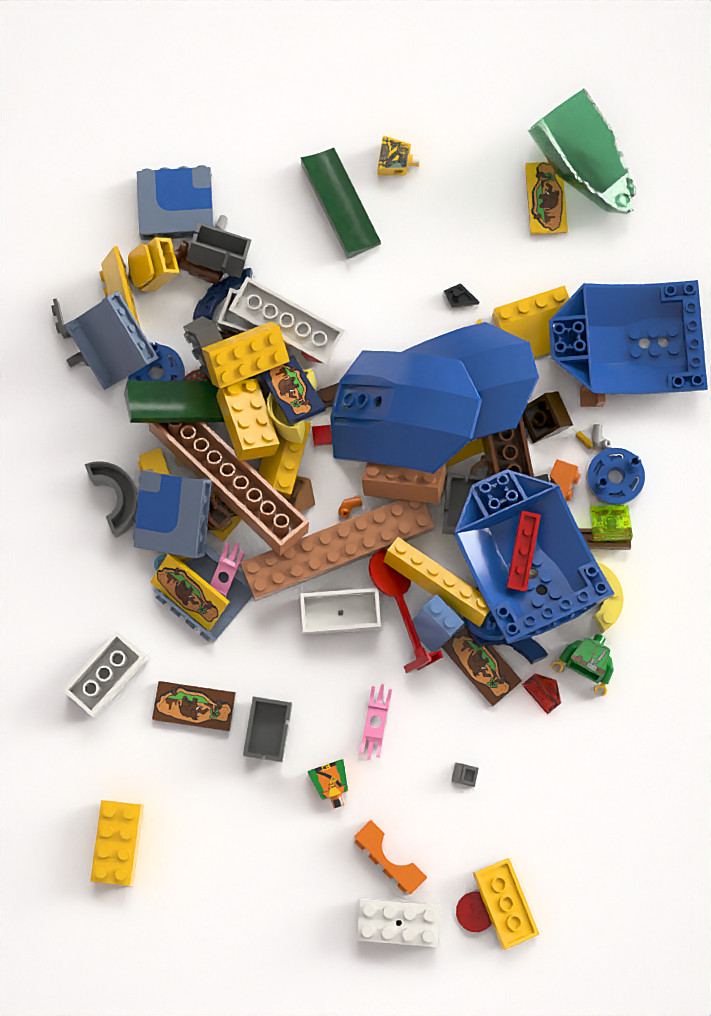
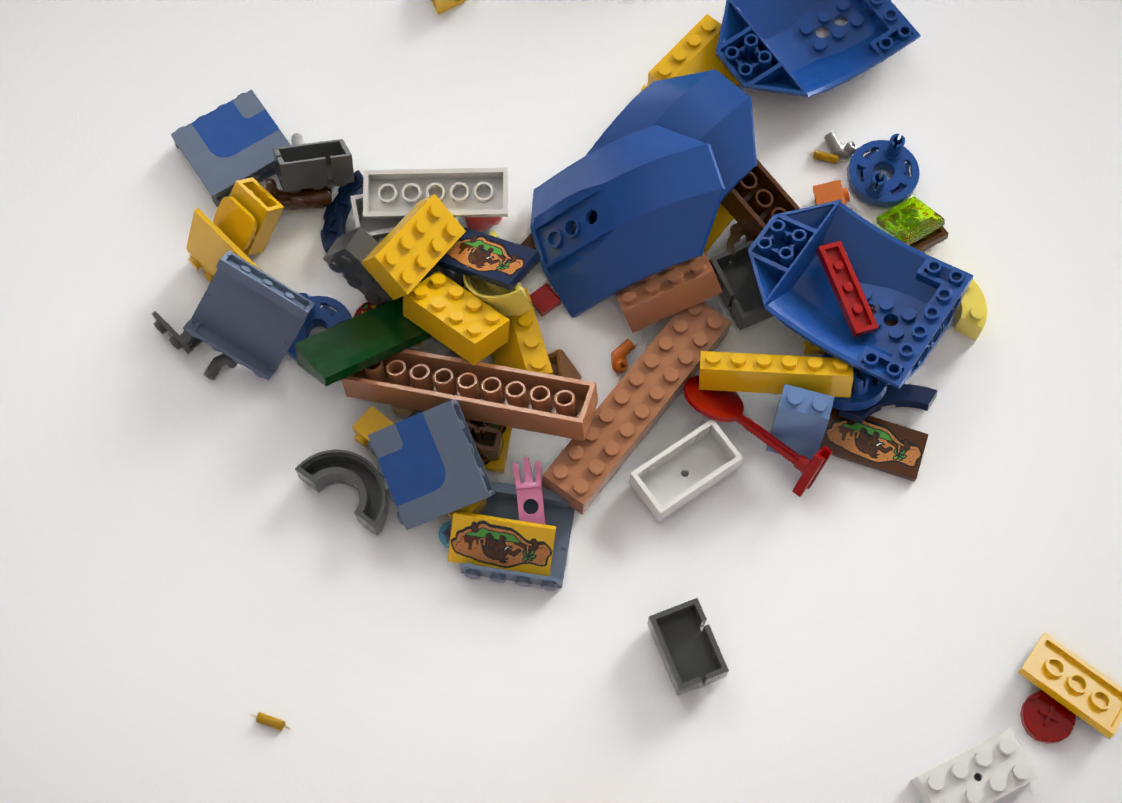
camera: 30 degrees left, 10 degrees down
white brick [63,631,148,718] -> none
tile [152,681,236,731] -> none
dark green arch [300,147,381,259] -> none
torso [307,759,348,809] -> none
orange arch [354,820,428,895] -> none
bright pink piece [359,684,392,760] -> none
black piece [444,283,480,308] -> none
dark grey slope [451,762,479,787] -> none
dark brown slope [522,391,573,444] -> none
clear red slope [522,673,561,715] -> none
green torso [551,634,614,696] -> none
nougat panel [580,385,606,407] -> none

